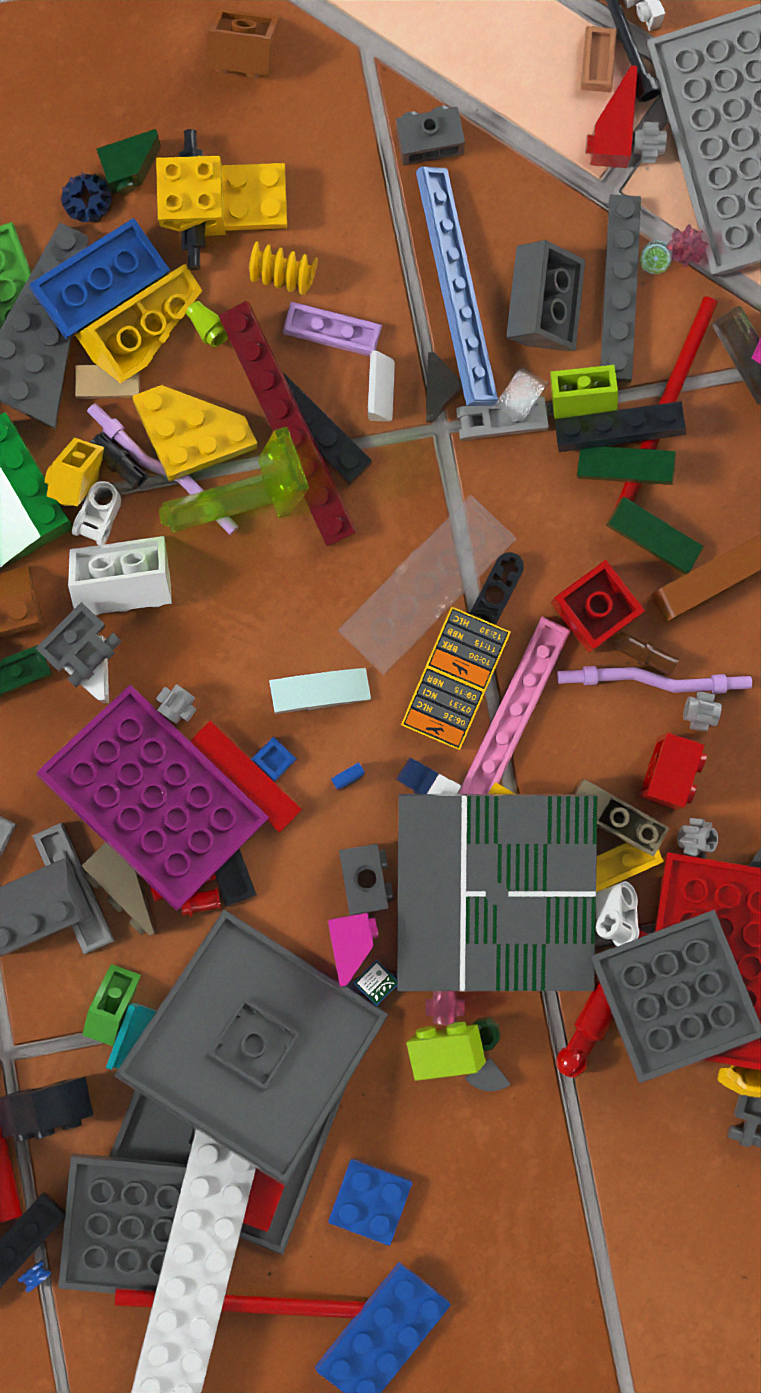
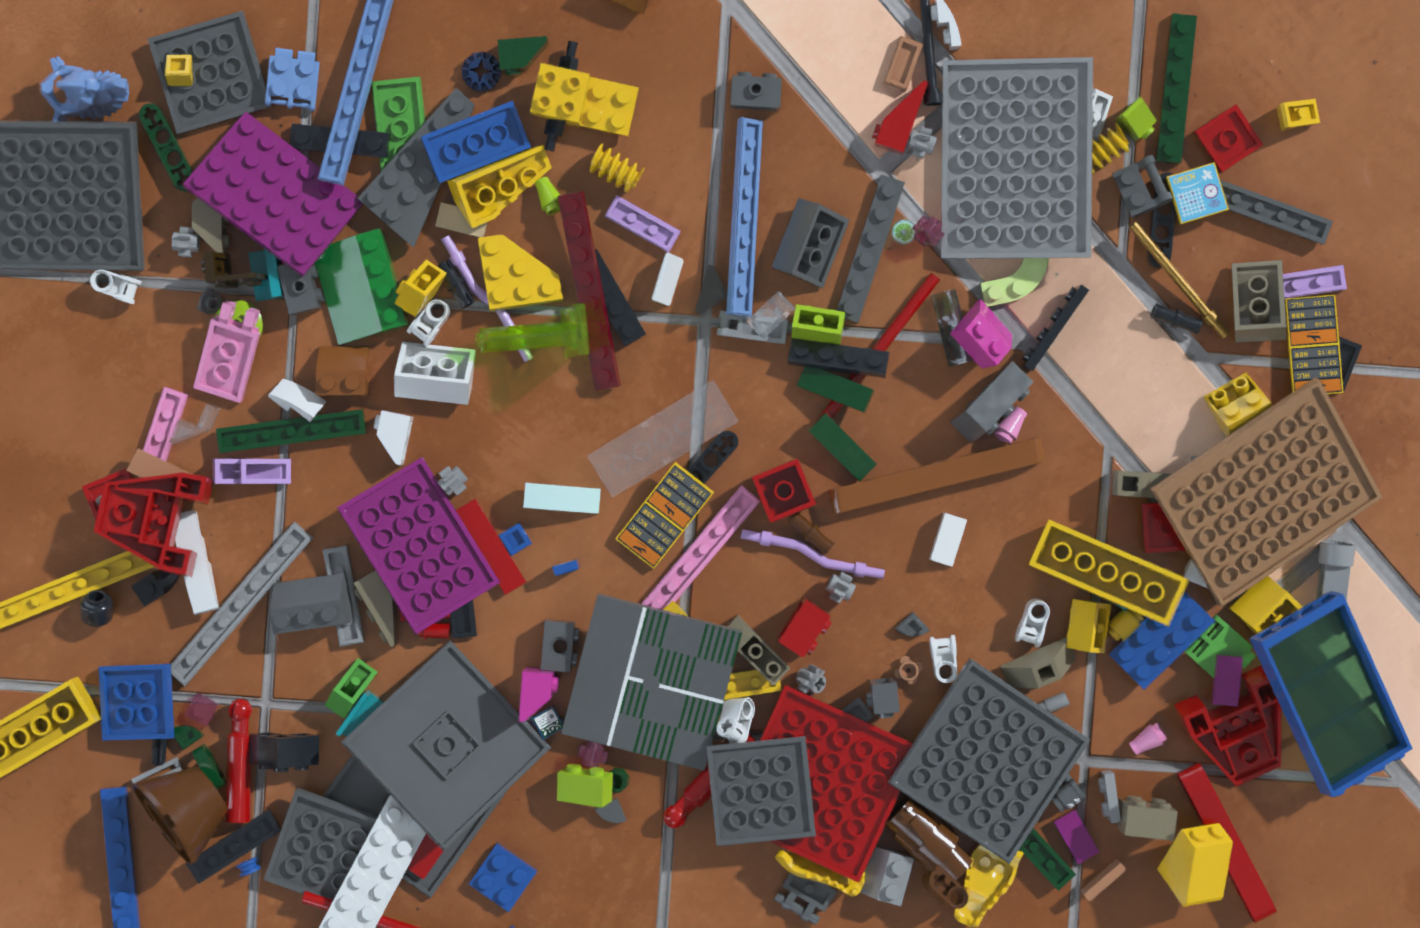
camera: 15 degrees right, 5 degrees up
dark grey plate [35,602,122,688] -> none
dark blue leg [396,758,461,794] -> none

